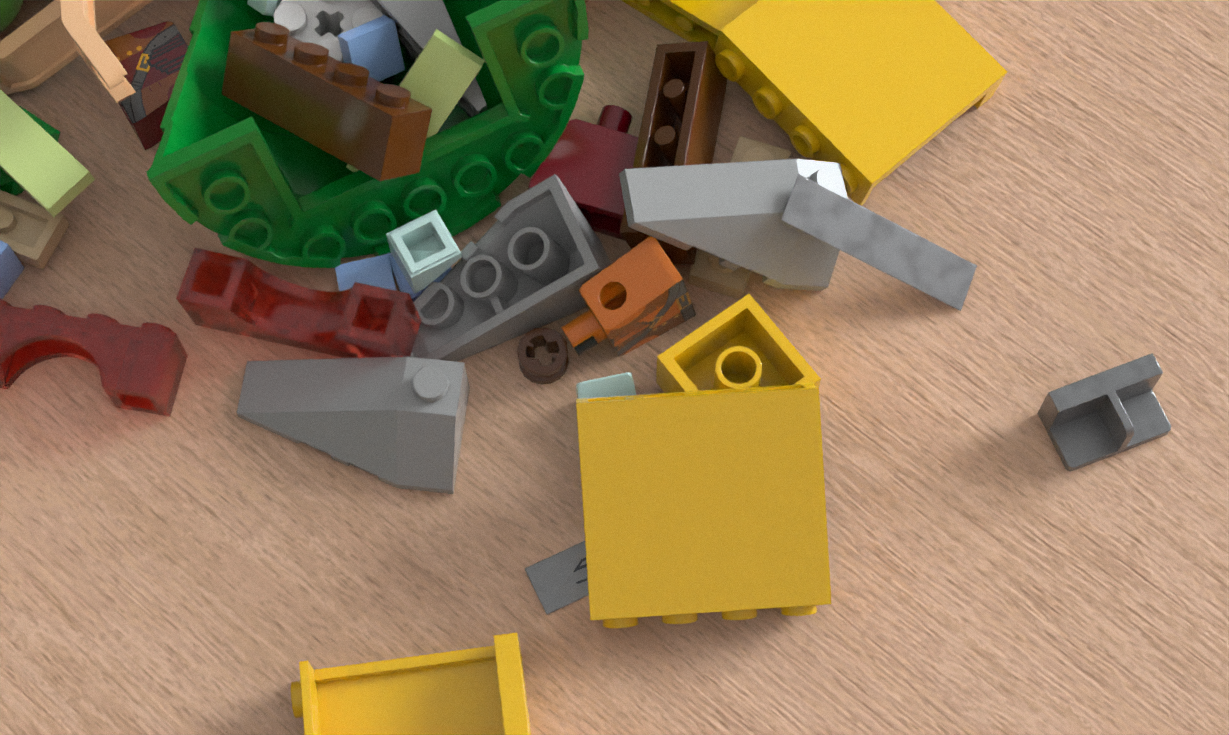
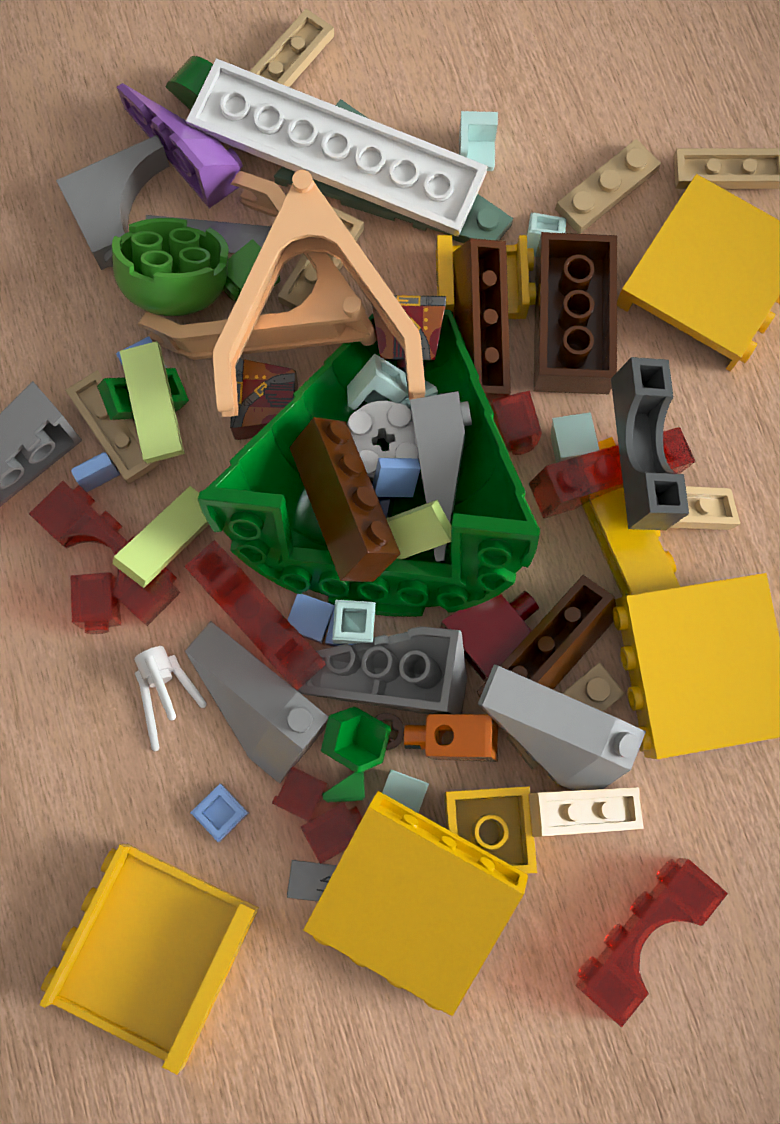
camera: 30 degrees right, 10 degrees up
flat silver sticker [781,174,977,311] -> none
flat silver panel [1038,353,1171,471] -> none
none -> clear red brick [70,572,121,634]
none -> yellowish green tile [112,486,209,588]
none -> white plant [134,646,207,751]
none -> light blue tile [190,784,249,842]
none -> clear red panel [272,767,329,822]
none -> clear red brick [301,802,363,864]
none -> green panel [321,706,391,773]
none -> green slope [323,771,365,803]
none -> plate [529,787,643,837]
none -> clear red arch [575,858,728,1027]

